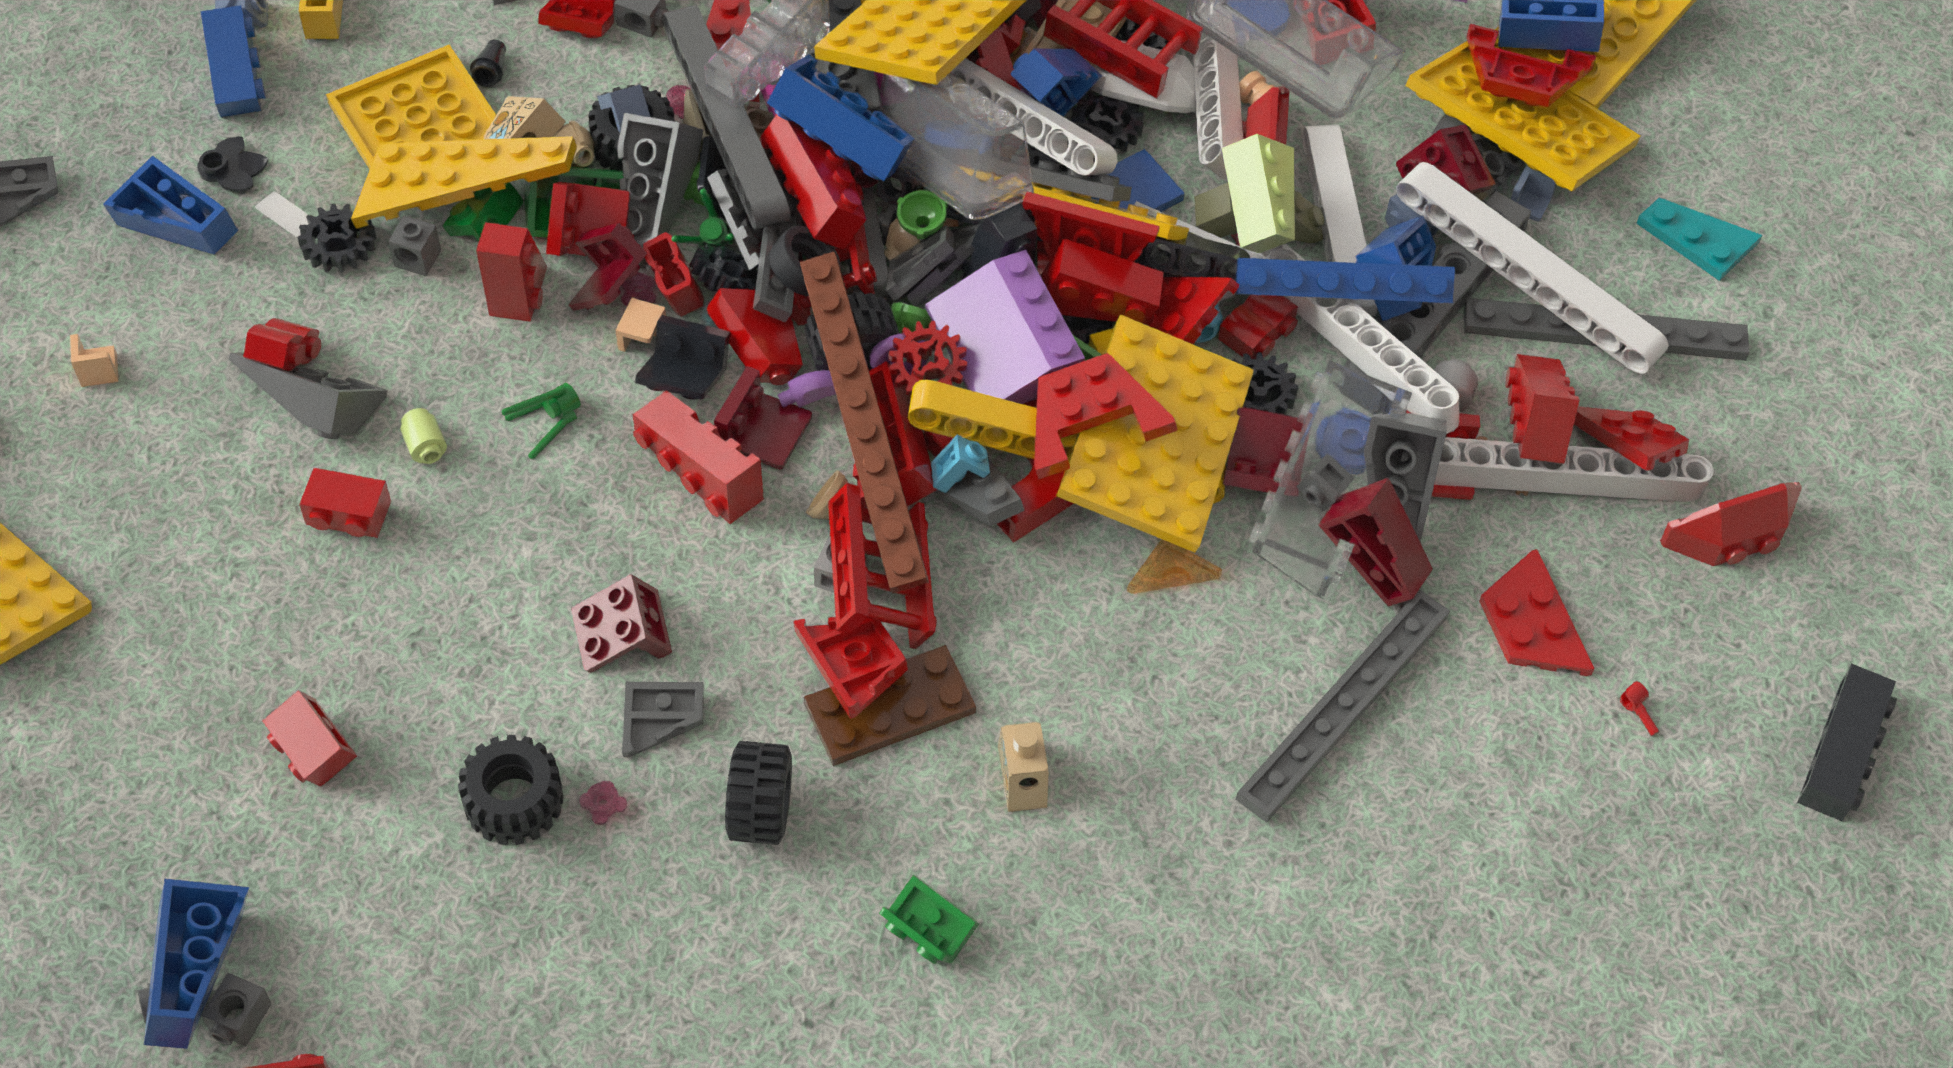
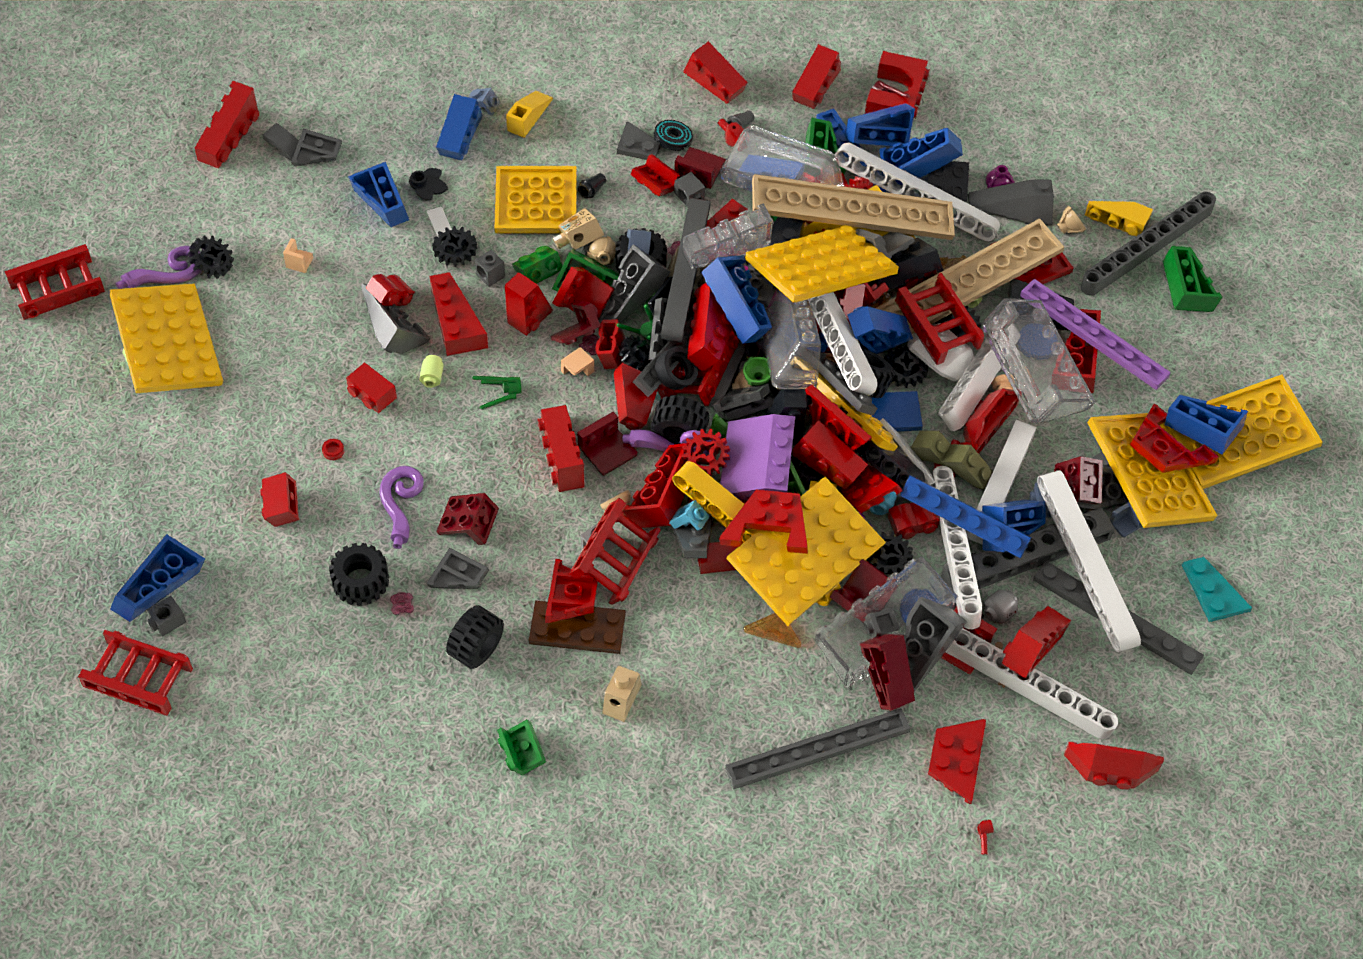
camera: 30 degrees right, 0 degrees up
yellow wing [351,136,577,229] -> none
black bracket [635,315,730,400] -> none
copper plate [800,252,929,594] -> none
yellowish green wedge [1222,134,1295,253] -> none
red wing [1574,406,1690,471] -> none
black brick [1797,663,1897,821] -> none
none -> red tile [322,439,345,461]
none -> medium lavender plant [379,466,424,549]
none -> red wedge [429,272,488,356]

